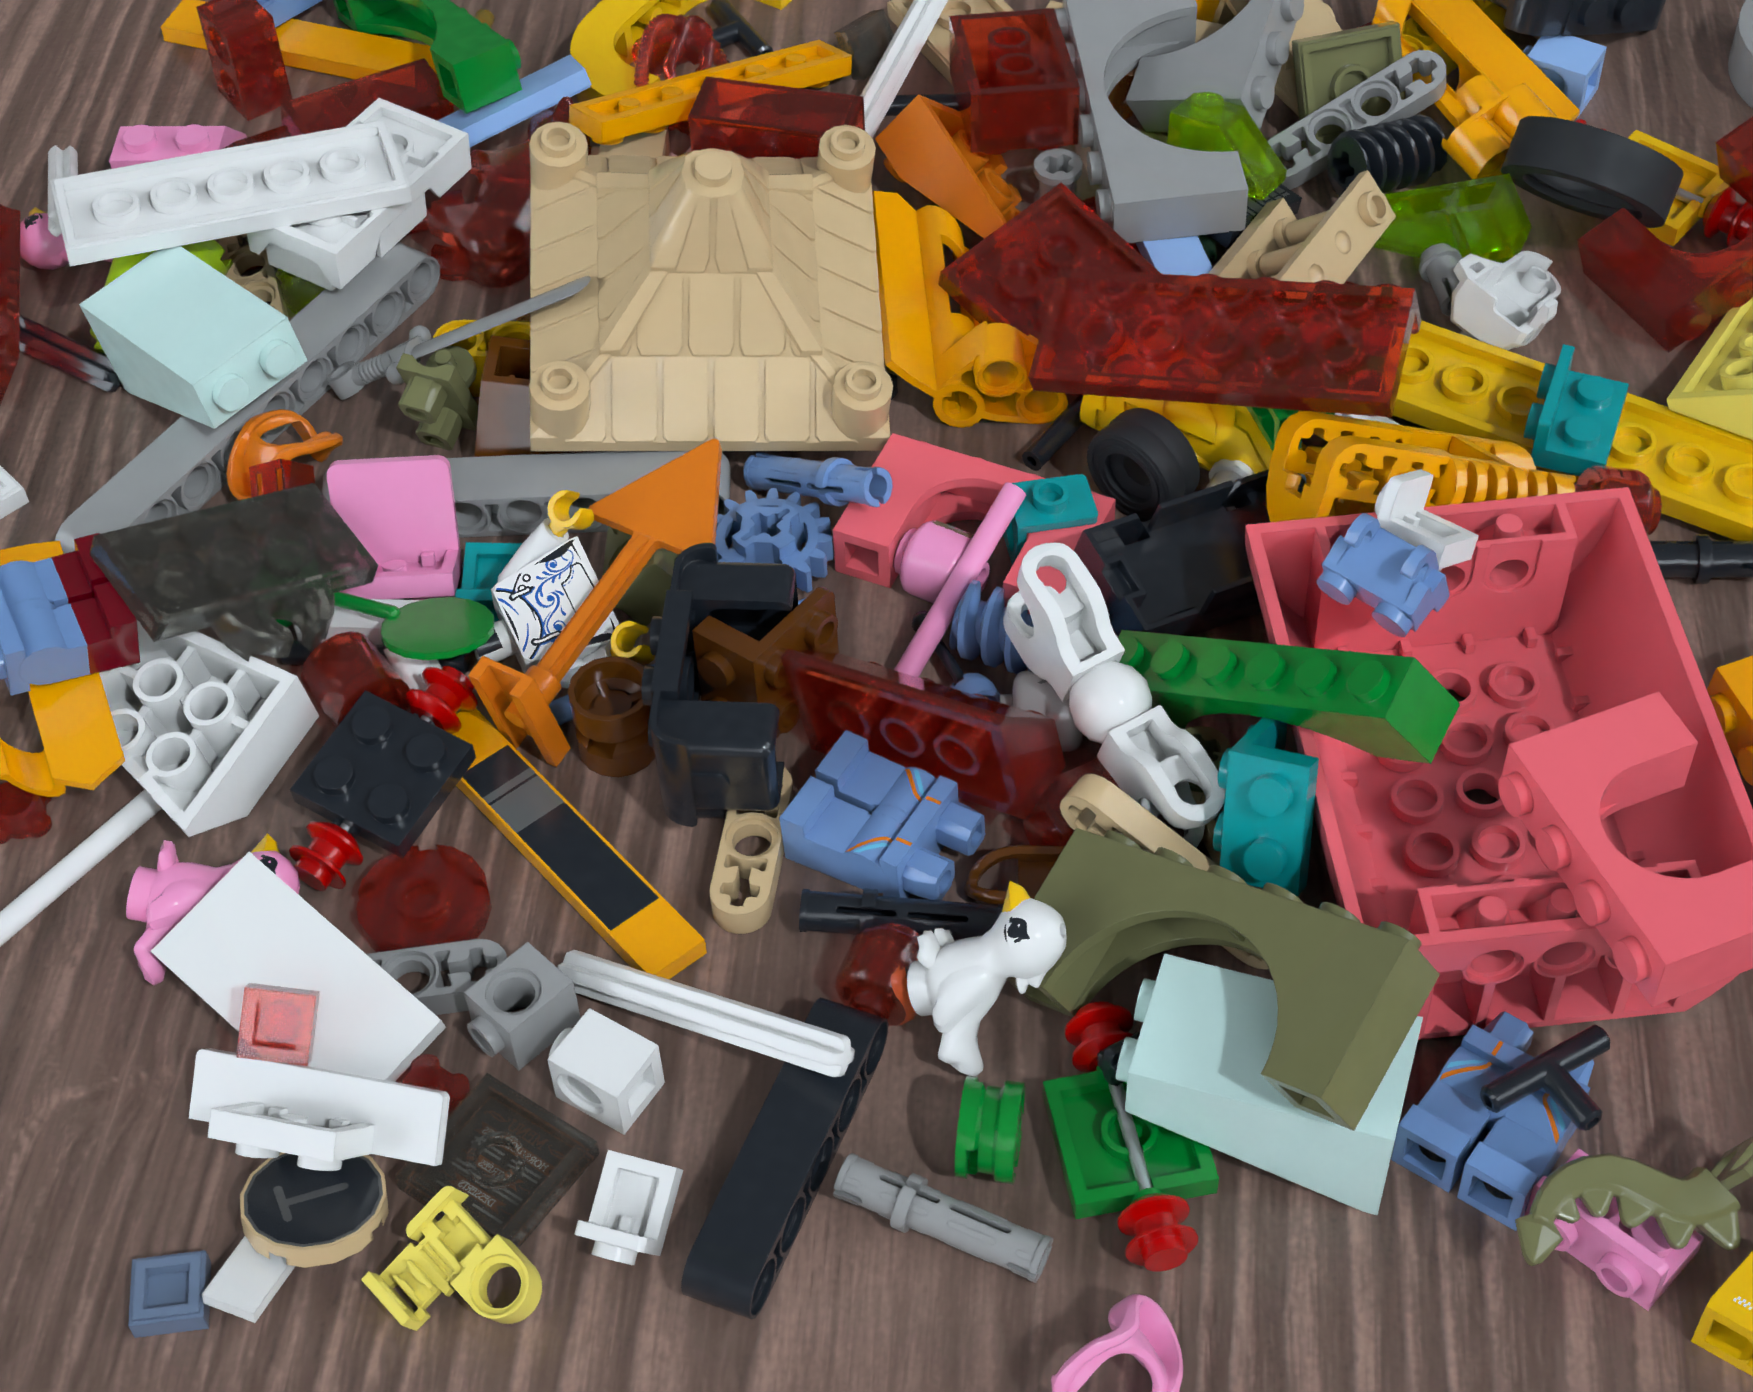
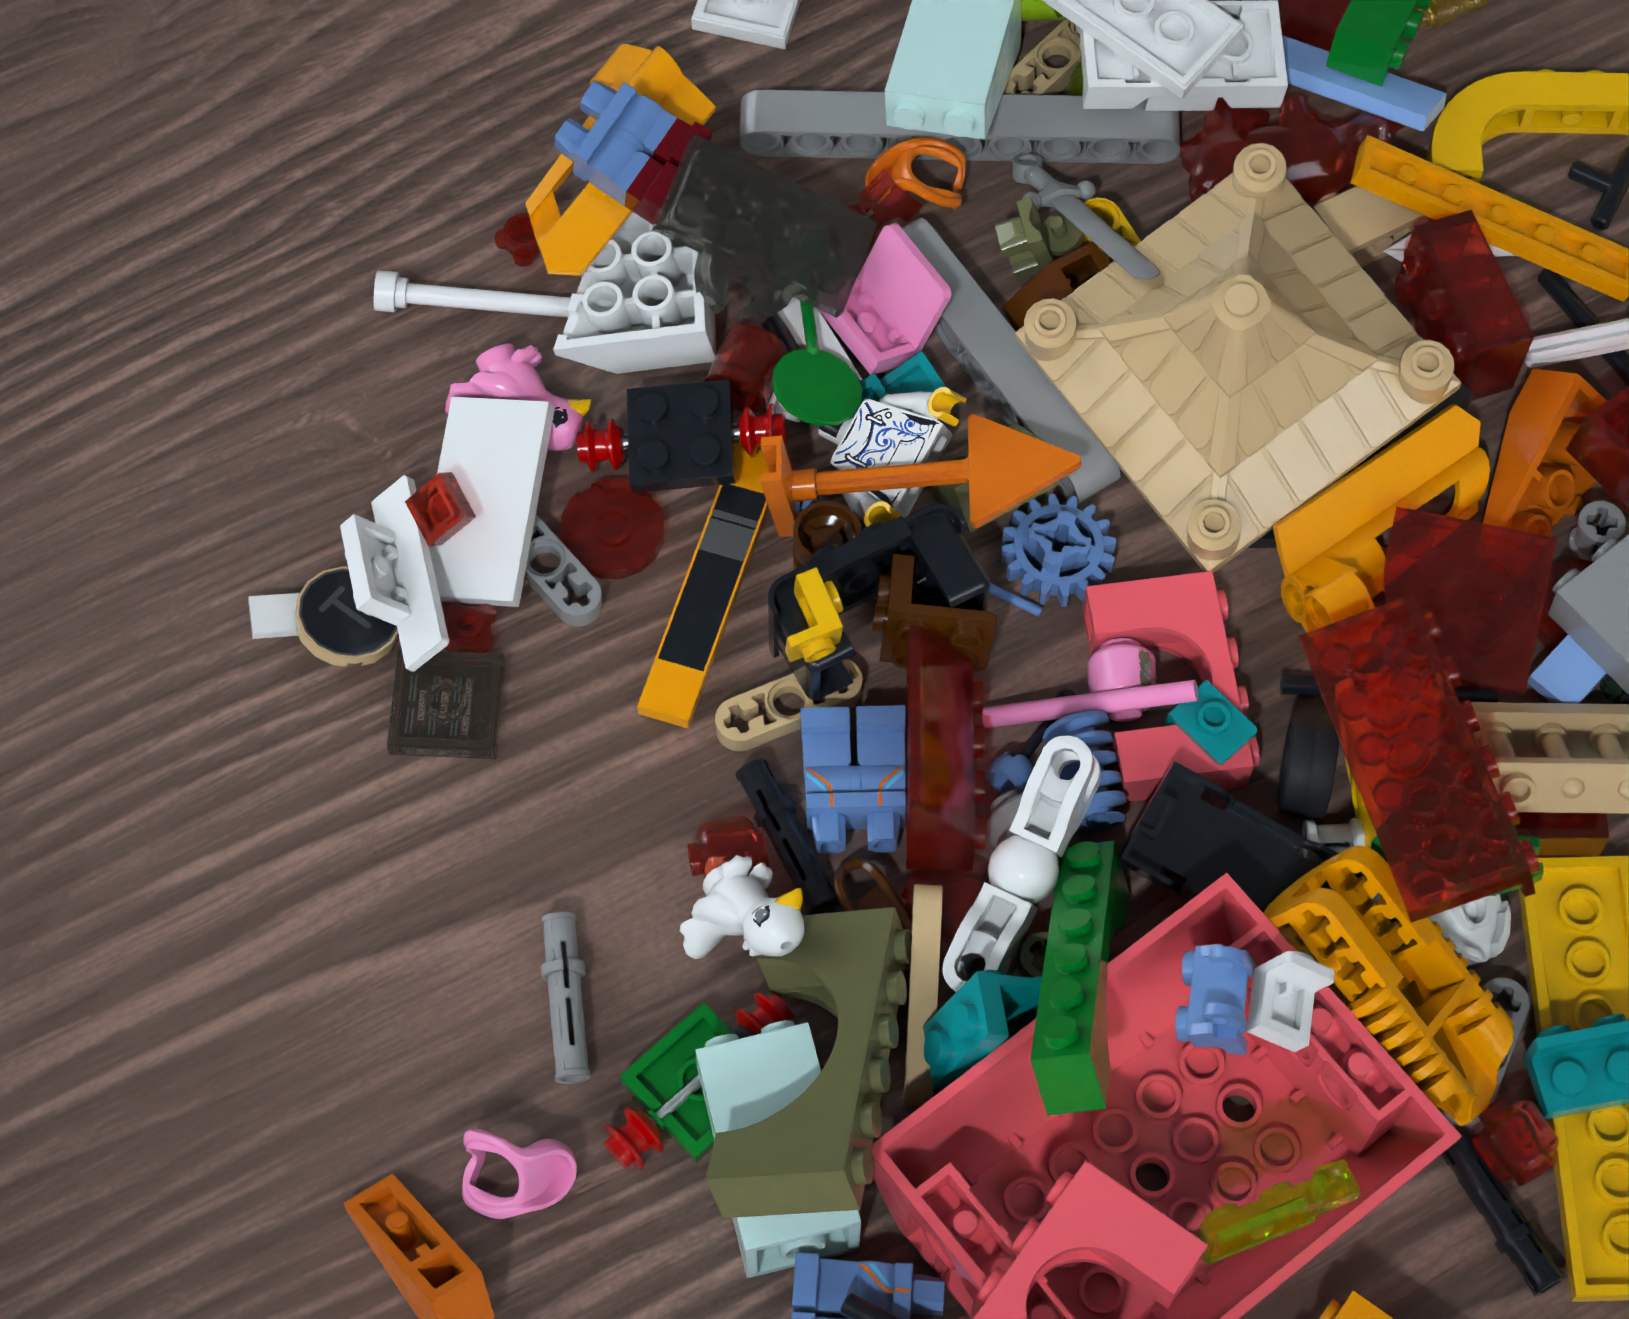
camera: 55 degrees right, 15 degrees up
sand blue tile [128,1250,212,1338] -> none
light yellow piece [361,1186,542,1331] -> none
light grey brick [464,942,581,1071] -> none
white brick [547,1008,665,1135] -> none
white axle [557,950,855,1077] -> none
white bracket [574,1150,683,1265] -> none
clear red piece [632,14,730,136] -> none
black beam [681,997,889,1319] -> none
medium blue pin [743,452,893,507] -> none
green wheel [955,1076,1025,1185] -> none
none -> yellow bracket [785,567,843,662]
none -> clear neon green hinge [1197,1159,1361,1265]

